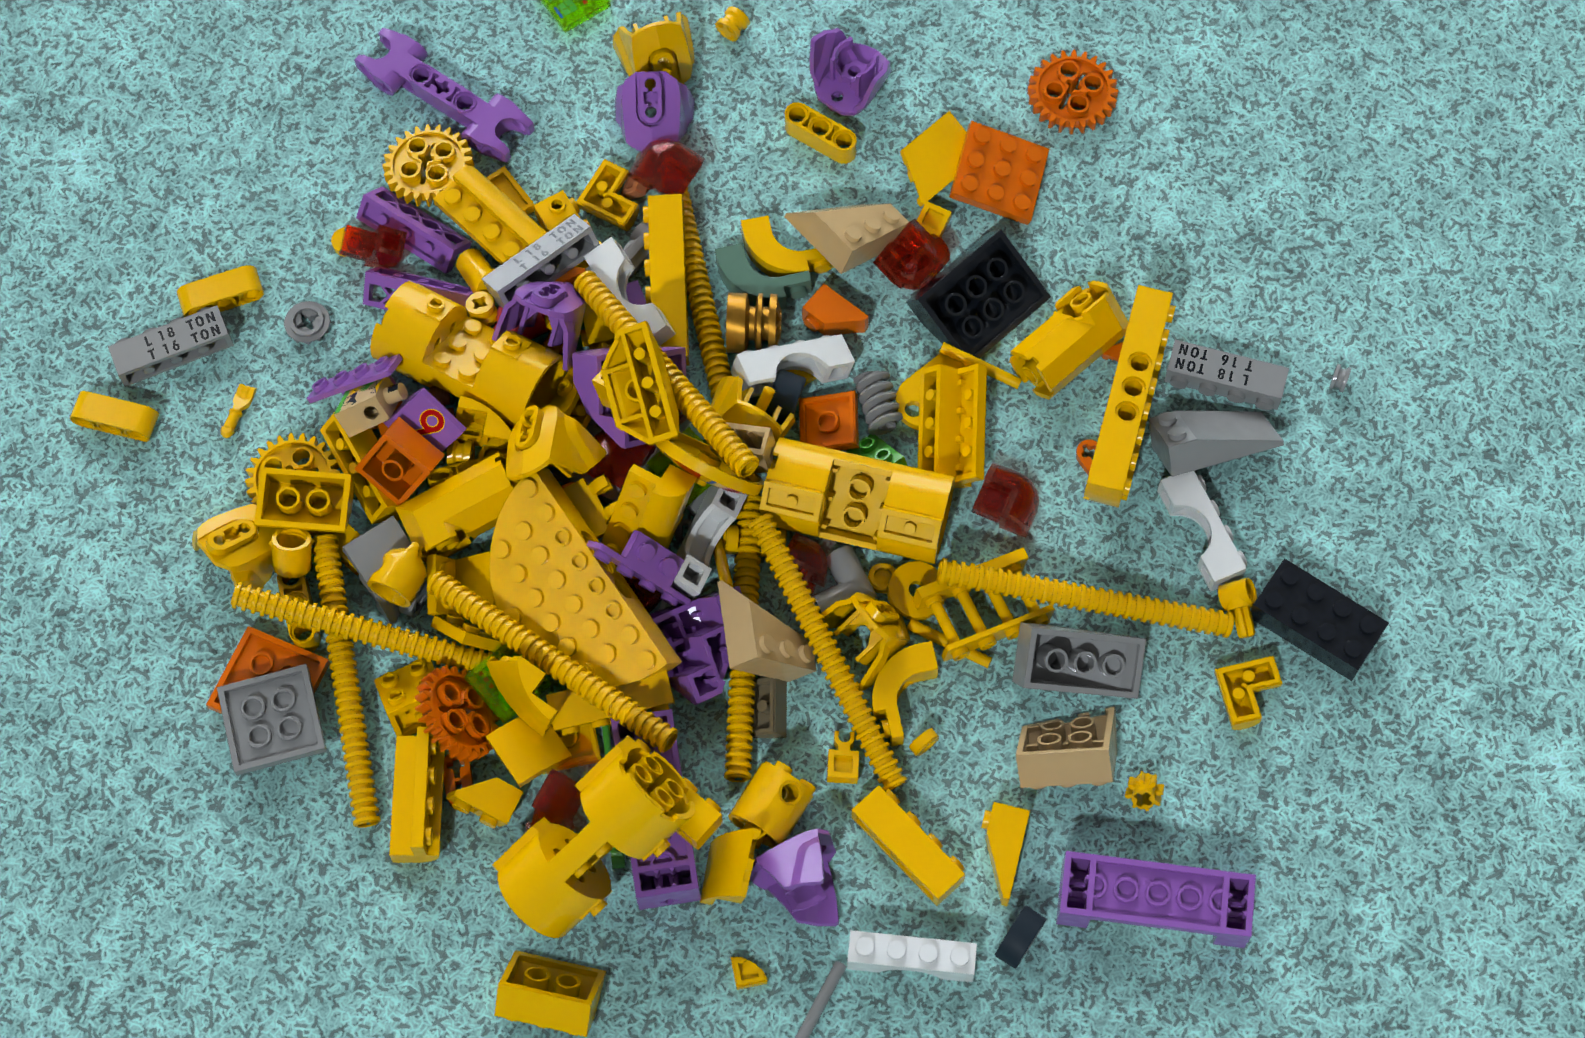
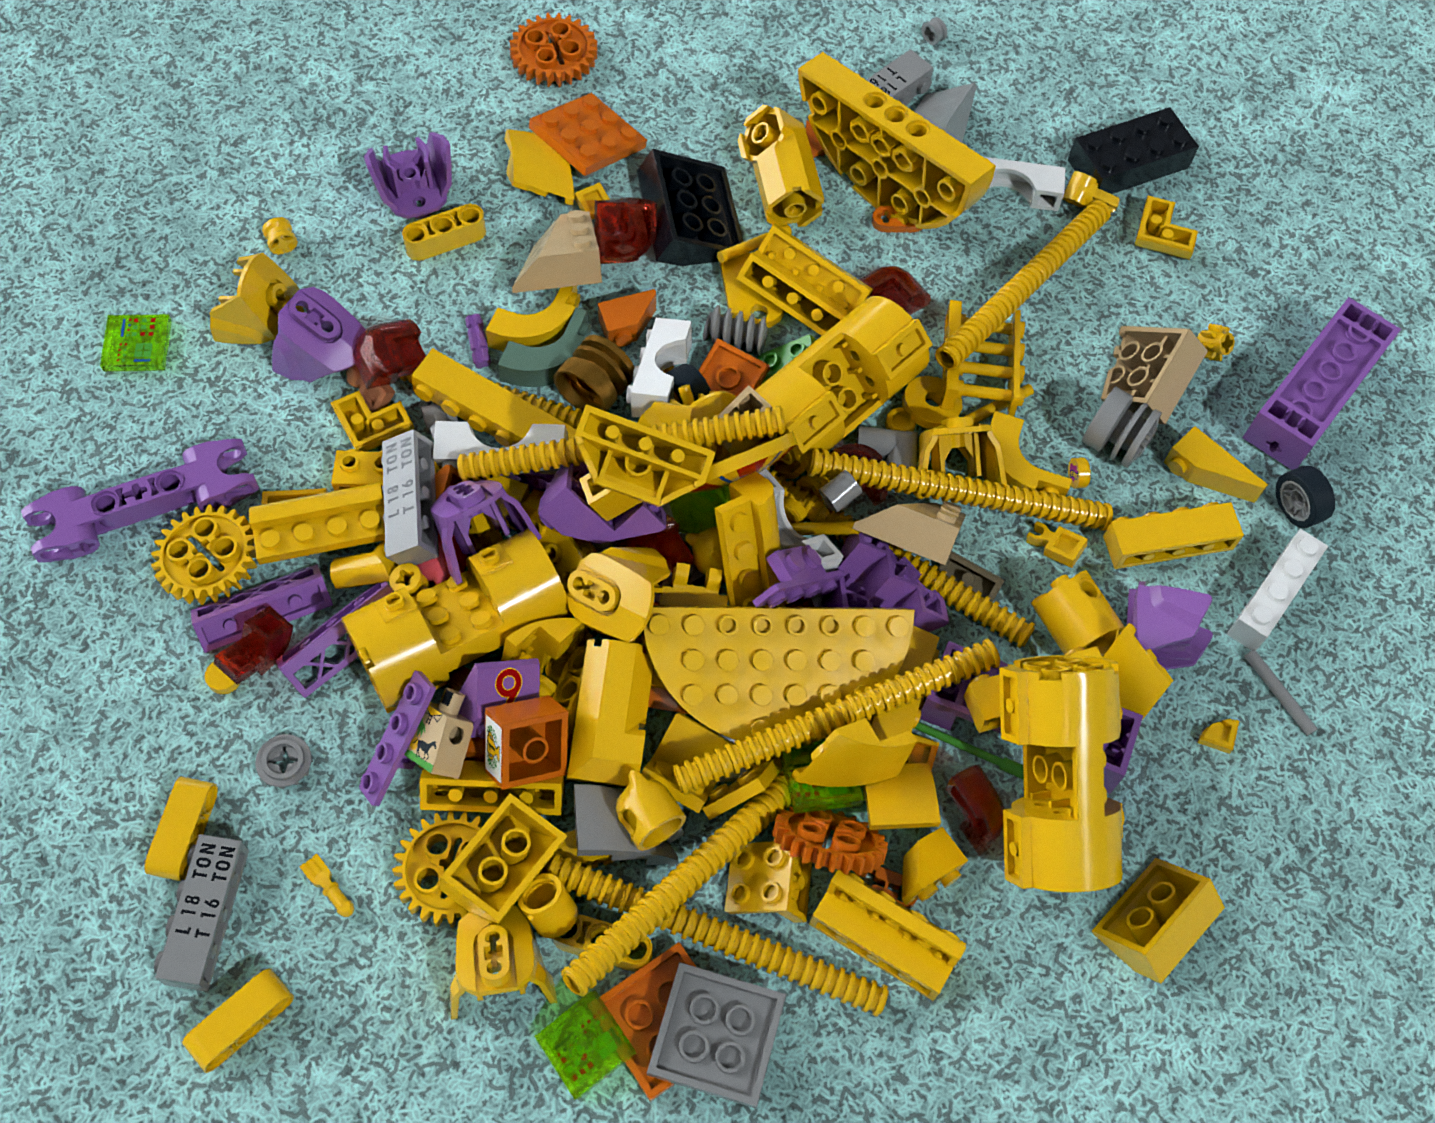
camera: 65 degrees left, 5 degrees down
light grey slope [1012,622,1146,699] -> none
none -> medium lavender axle [465,313,491,369]
none -> clear neon green tile [535,990,636,1100]
none -> light grey piece [819,470,862,513]
none -> light grey wheel [1082,386,1162,468]

